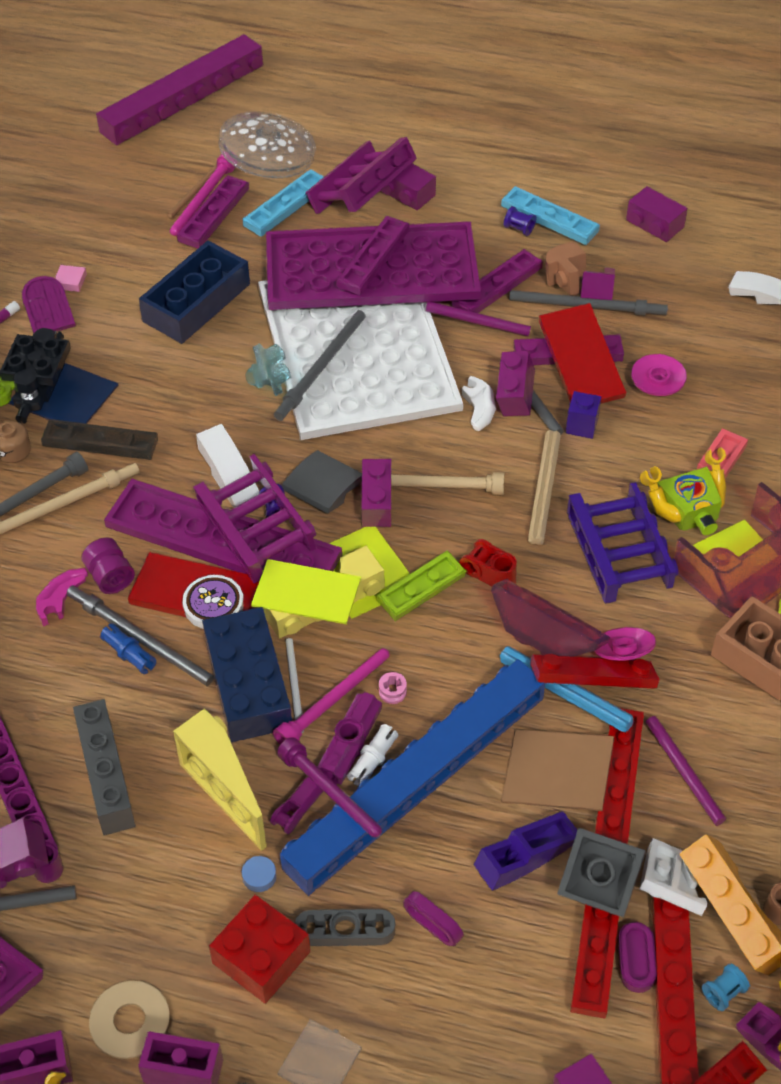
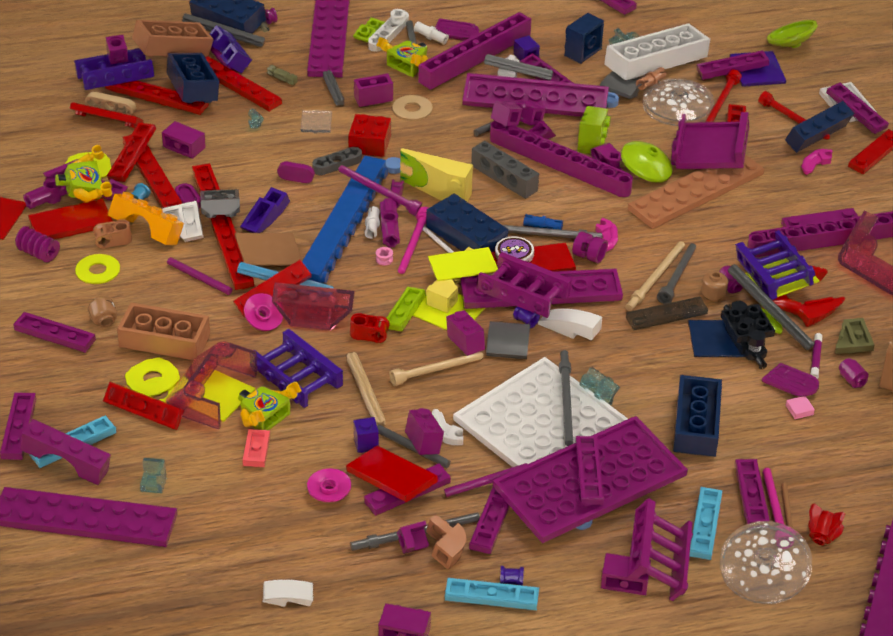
camera: 150 degrees right, 10 degrees down
none -> red brick [808,503,845,545]

